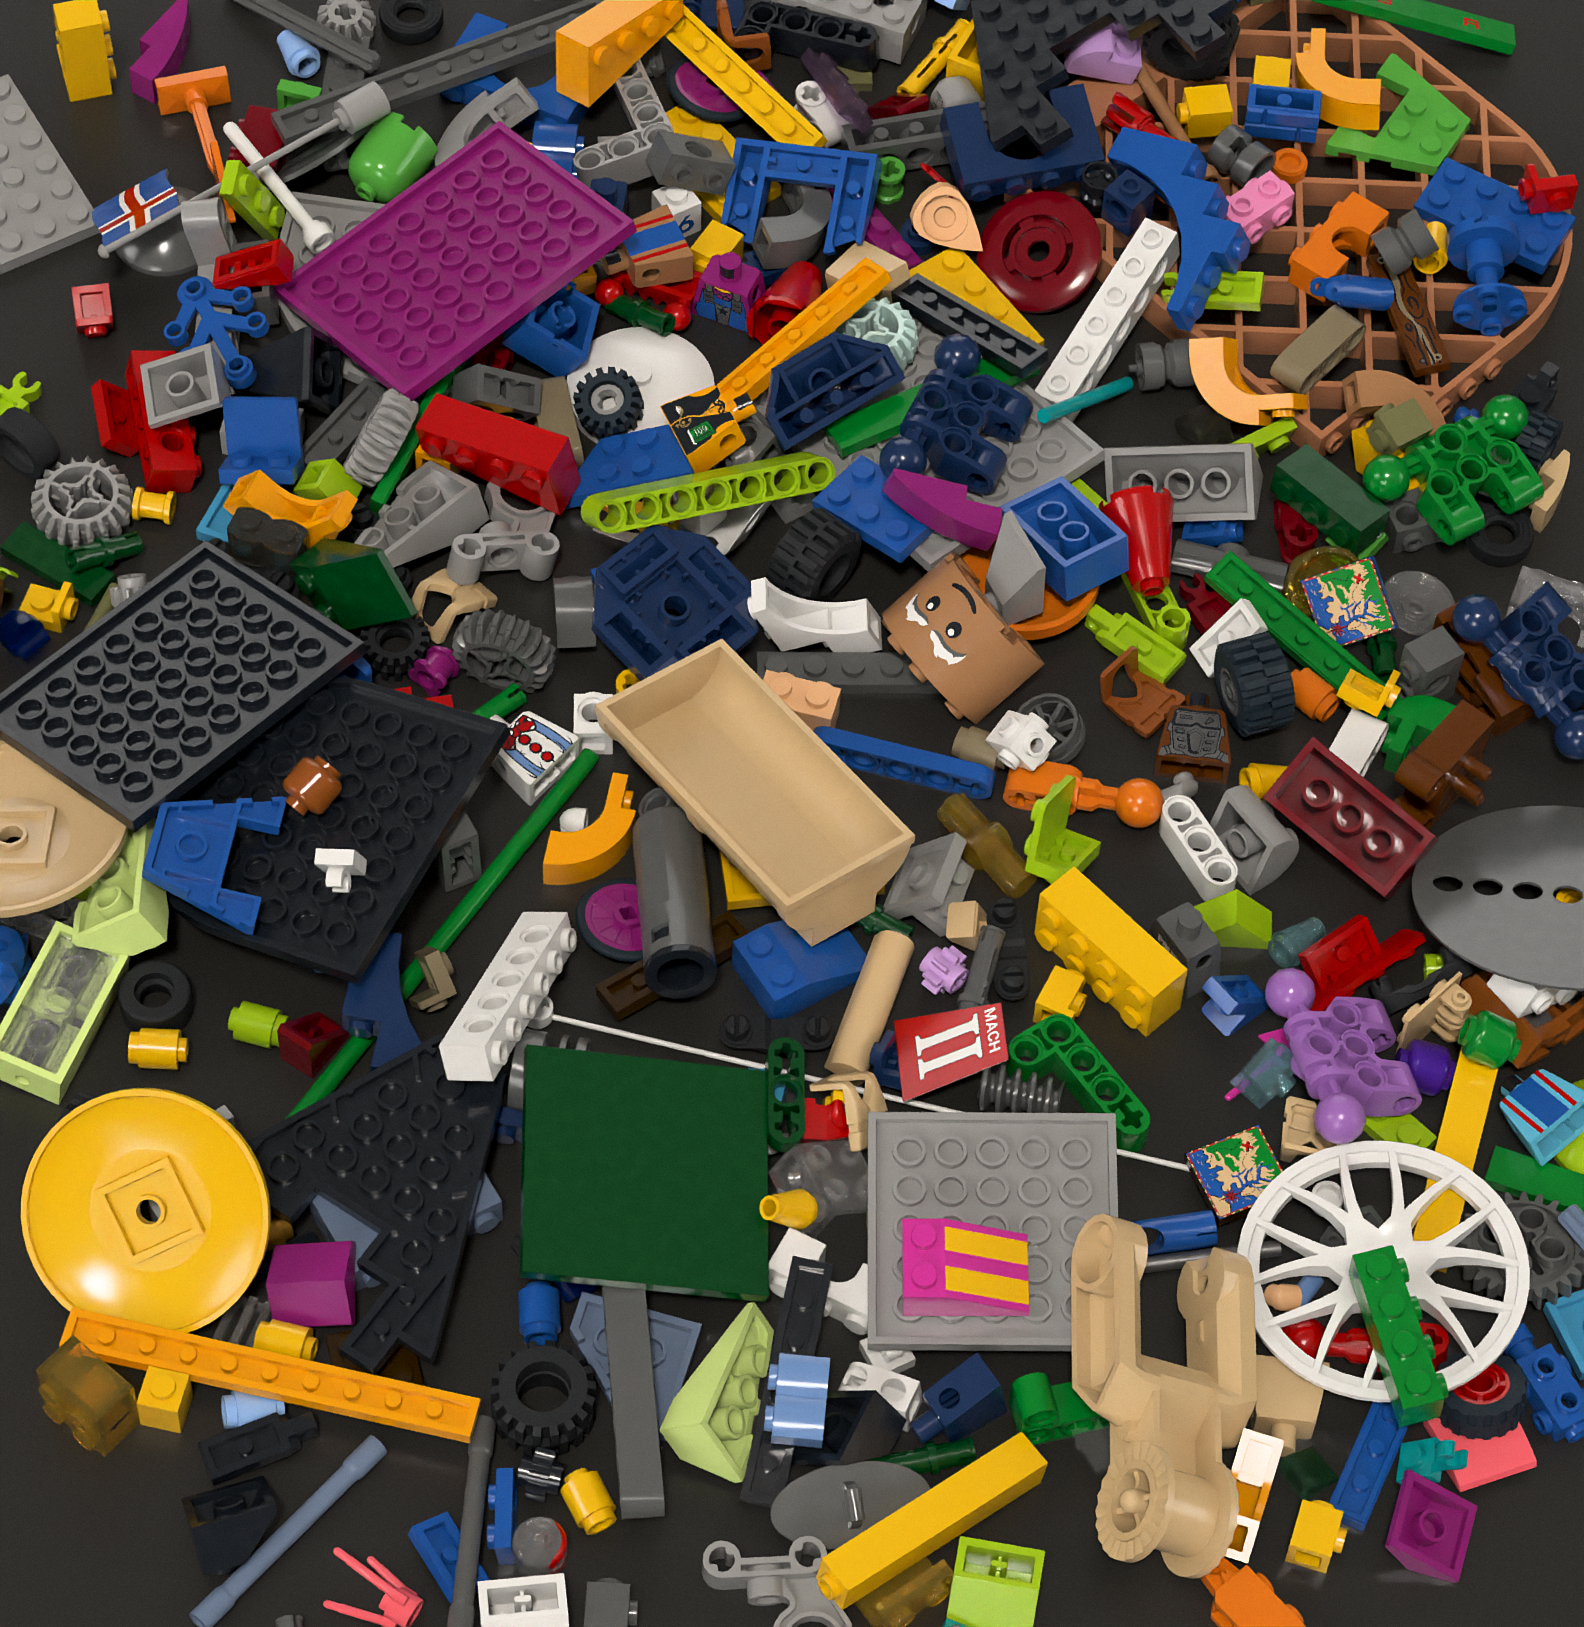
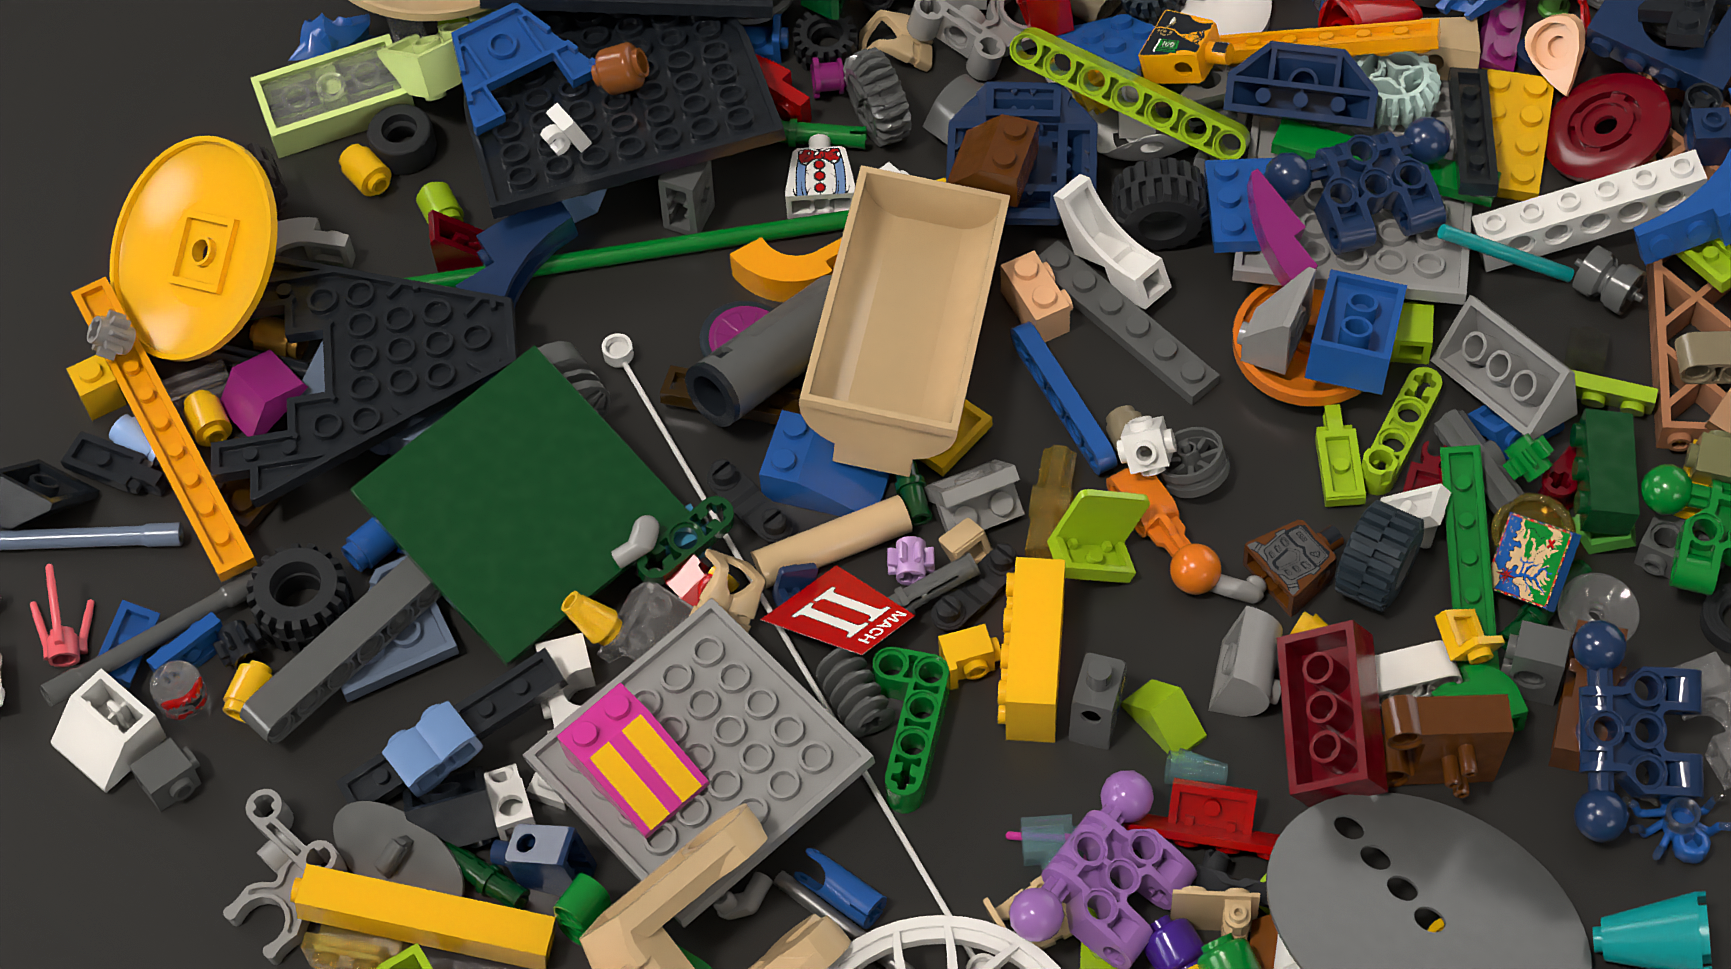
camera: 55 degrees right, 0 degrees up
clear yellow brick [36,1335,140,1457] -> none
dark tan bracket [409,946,457,1012] -> none
white brick [439,912,577,1081] -> none
white hinge [560,807,589,832] -> none
yellowish green wedge [659,1302,774,1483] -> none
medium nougat cylinder [881,551,1045,724] -> none
red cone [1098,485,1174,596] -> none
dark orange piece [1100,646,1186,738] -> none
white beam [1159,795,1238,901] -> none
tile [1184,1124,1283,1226] -> none
light orange arch [1189,337,1308,427] -> none
blue slope [1202,975,1269,1036] -> none
orange brick [1291,667,1342,723] -> none
none -> light grey gear [87,310,136,361]
none -> light grey arm [611,515,660,569]
none -> reddish brown slope [946,114,1039,207]
none -> green gear [1502,433,1554,483]

